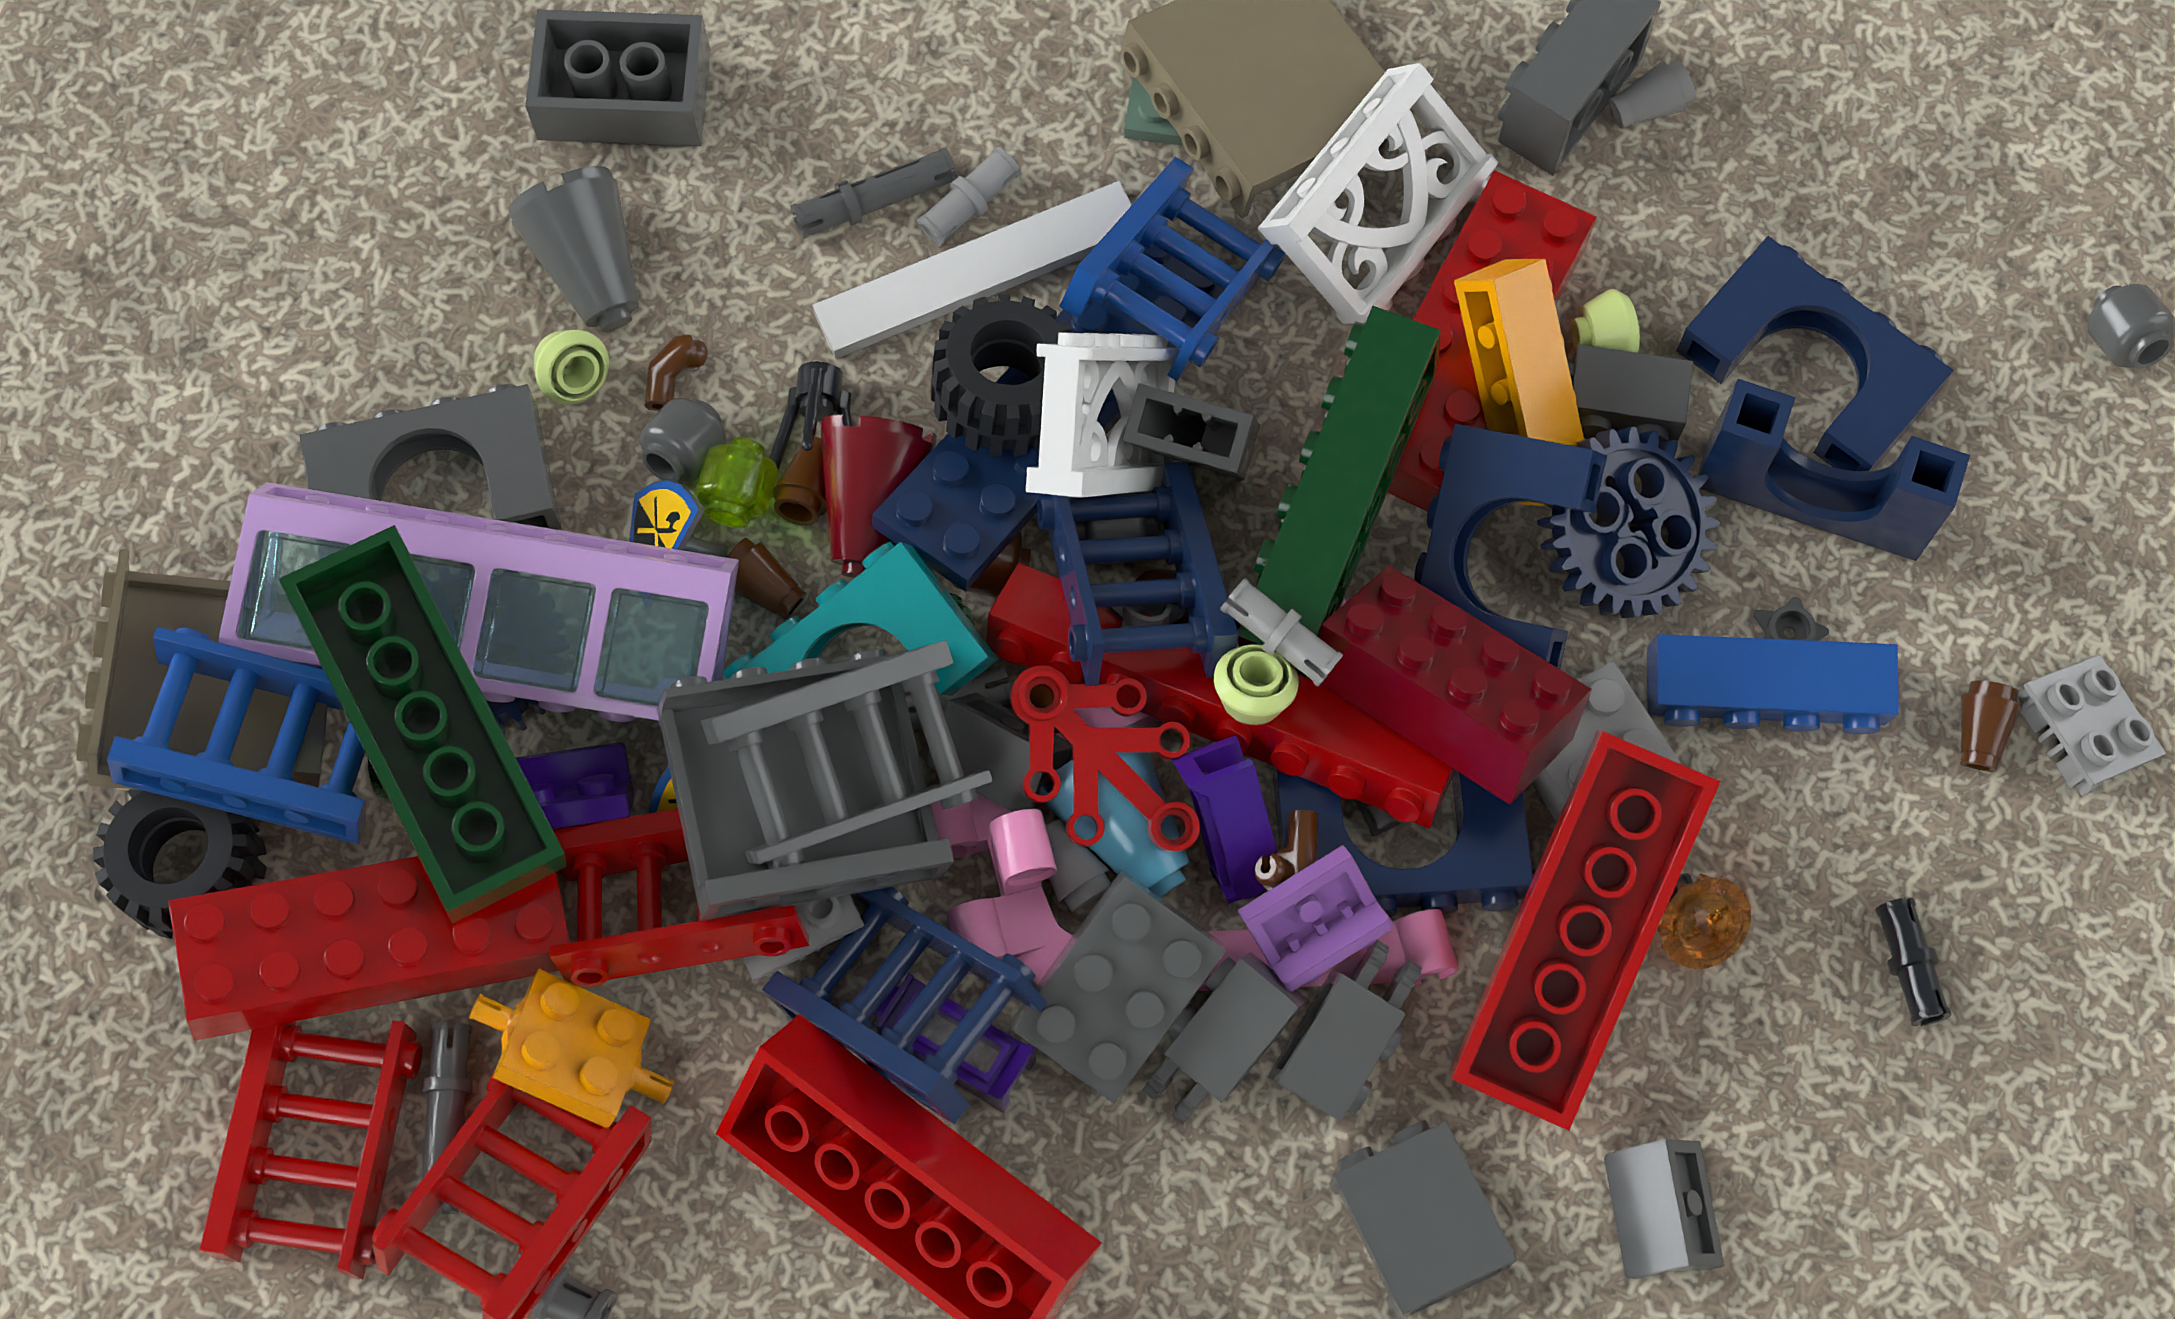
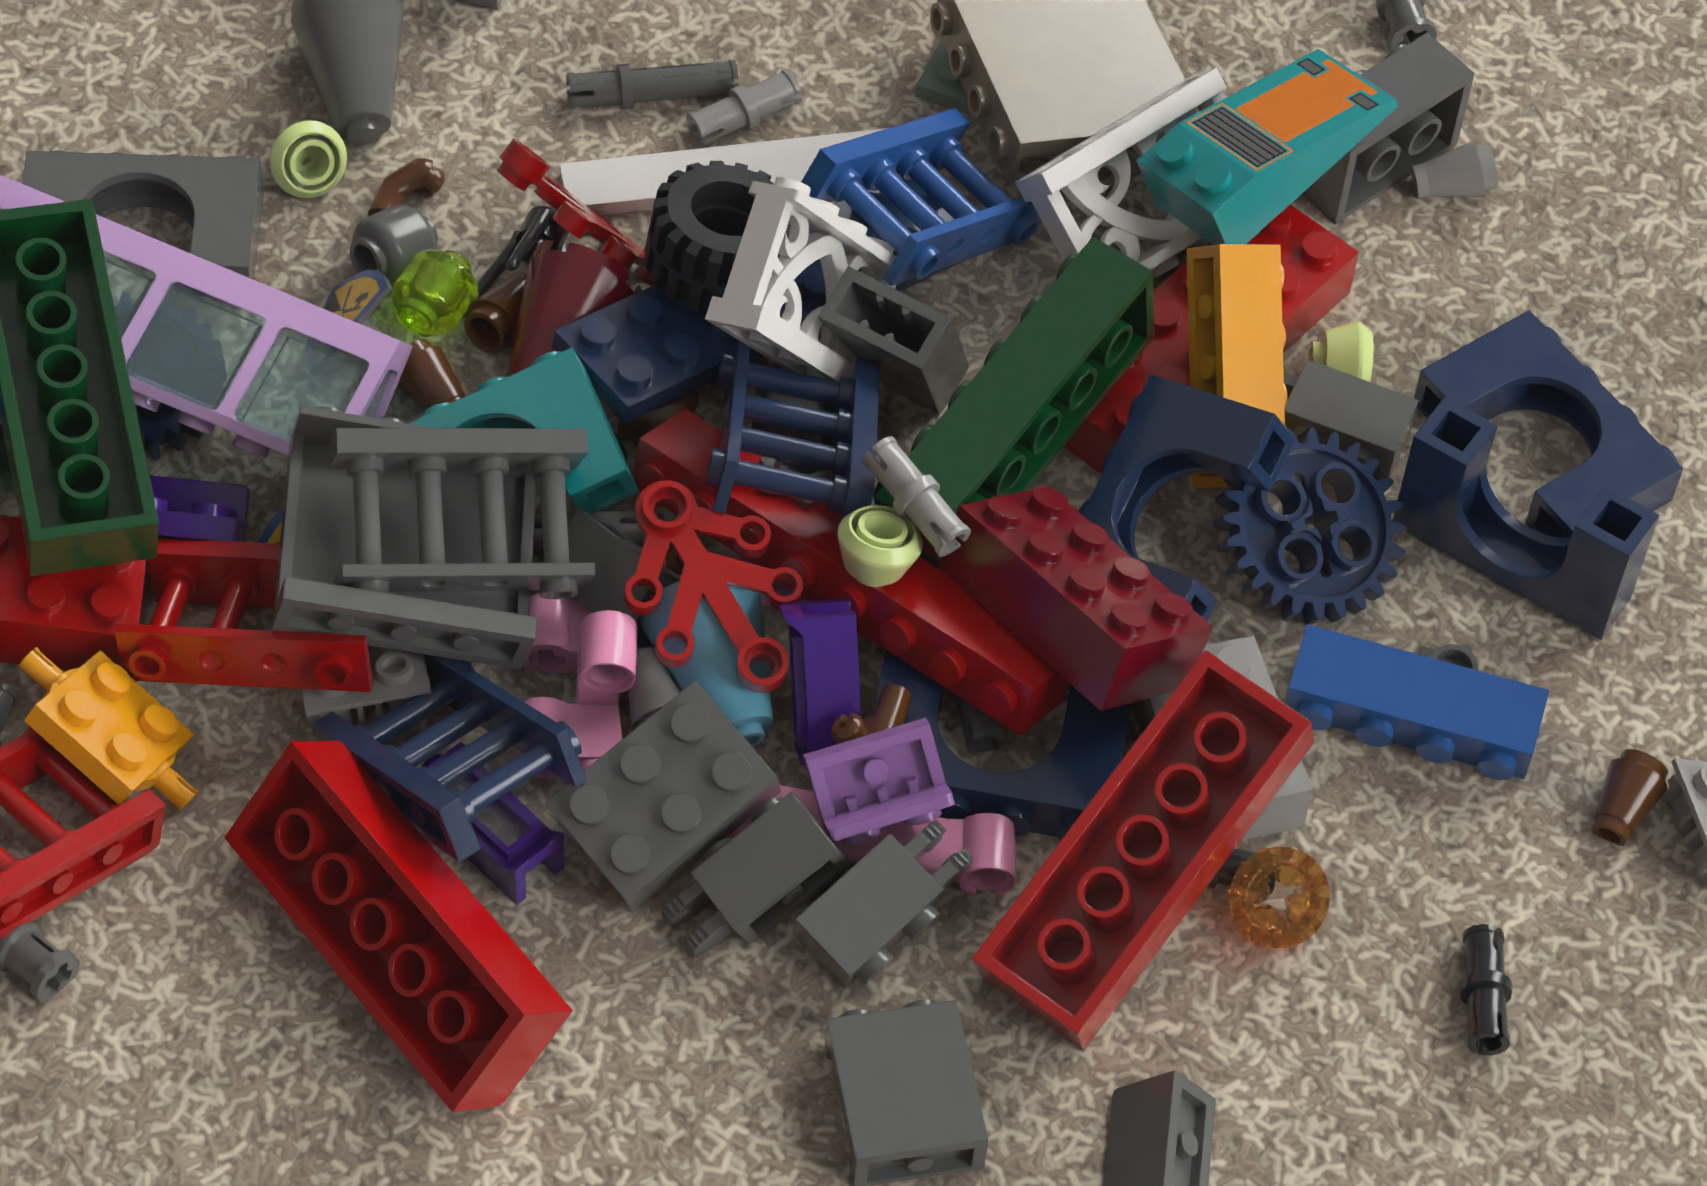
camera: 10 degrees right, 15 degrees down
none -> red plant [497,138,655,286]
none -> teal slope [1137,49,1398,245]

